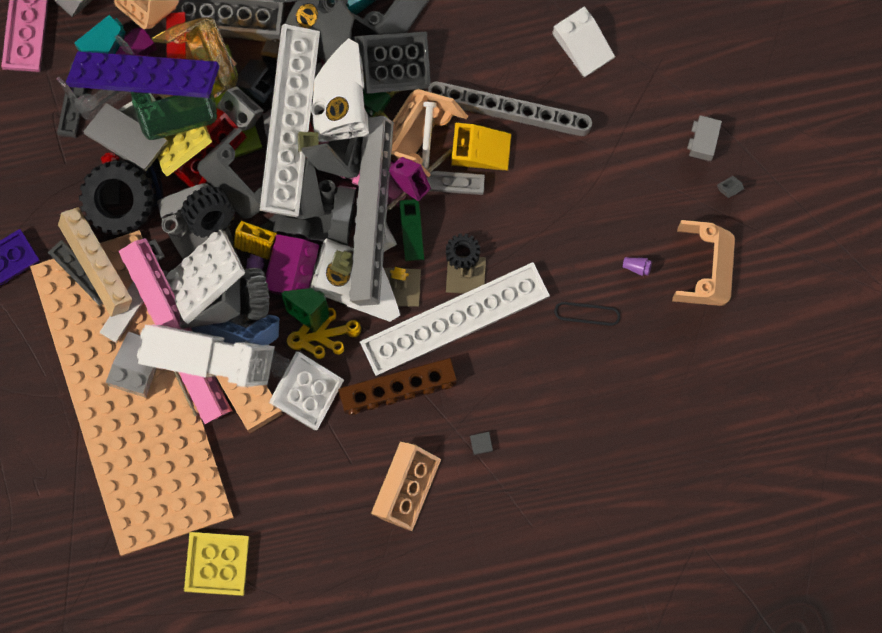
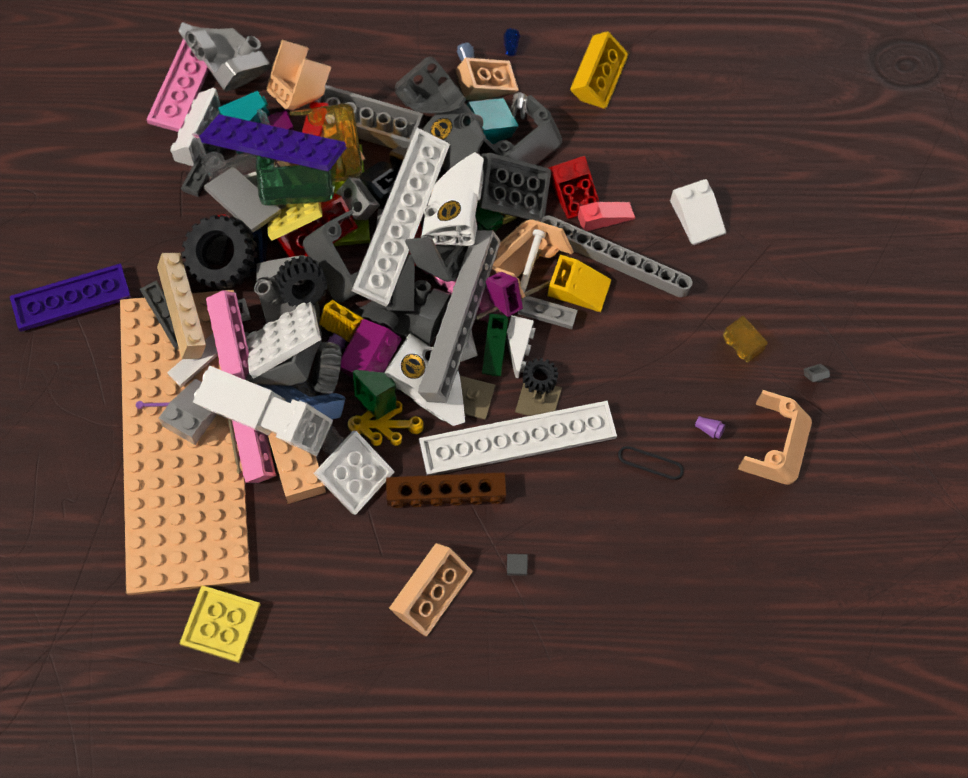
camera: 10 degrees right, 10 degrees down
olive tile [298,132,319,152] -> none
olive tile [330,250,353,276] -> none
yellow plate [390,267,409,281] -> none
light grey brick [687,116,722,161] -> none
none -> medium lavender hinge [136,401,171,409]
none -> white slope [171,88,221,166]
none -> white slope [506,315,536,378]
none -> red slope [548,156,599,219]
none -> coral slope [578,202,635,231]
none -> clear yellow brick [723,316,768,363]

